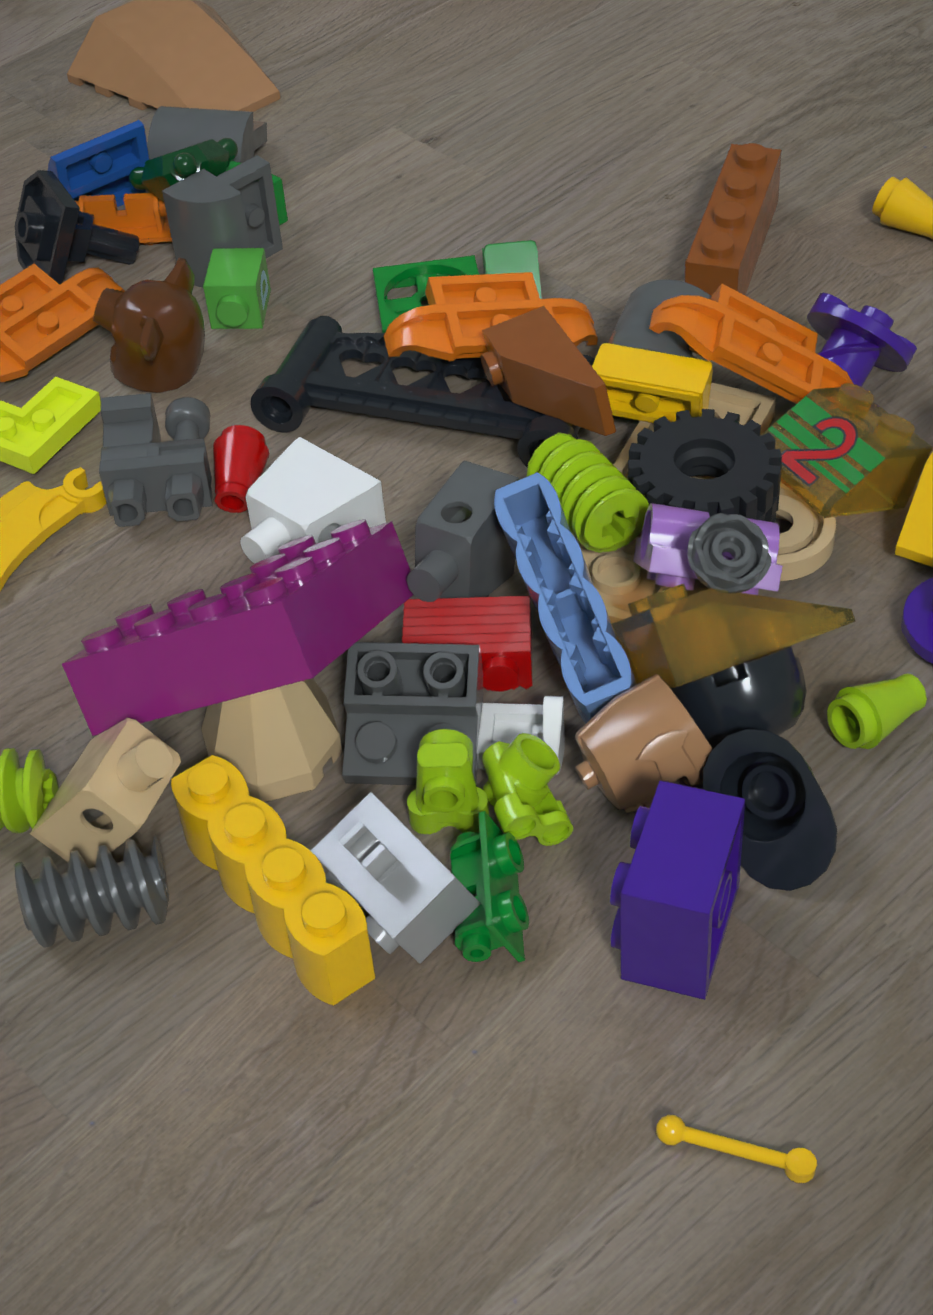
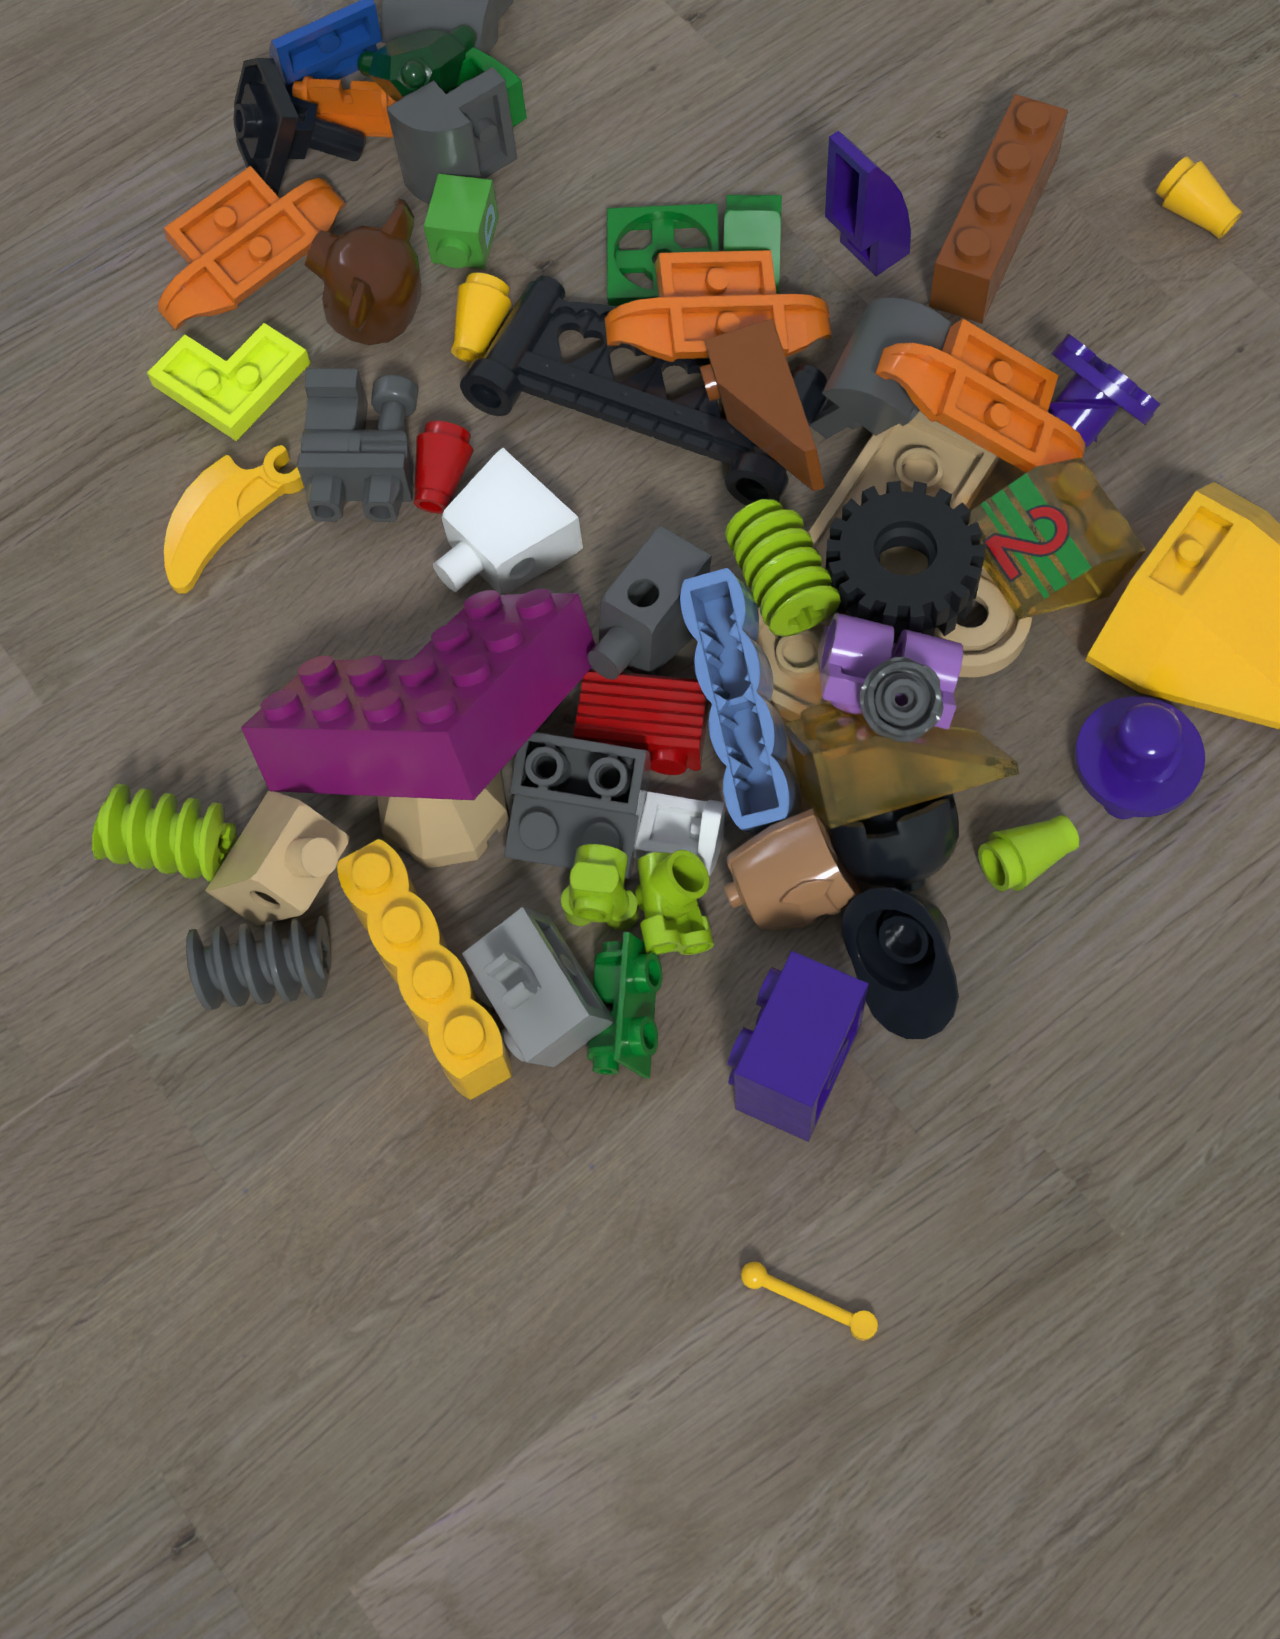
camera: 10 degrees right, 20 degrees up
yellow slope [592,343,713,423] -> none
none -> yellow cone [451,273,512,363]
none -> dark purple slope [825,131,911,276]

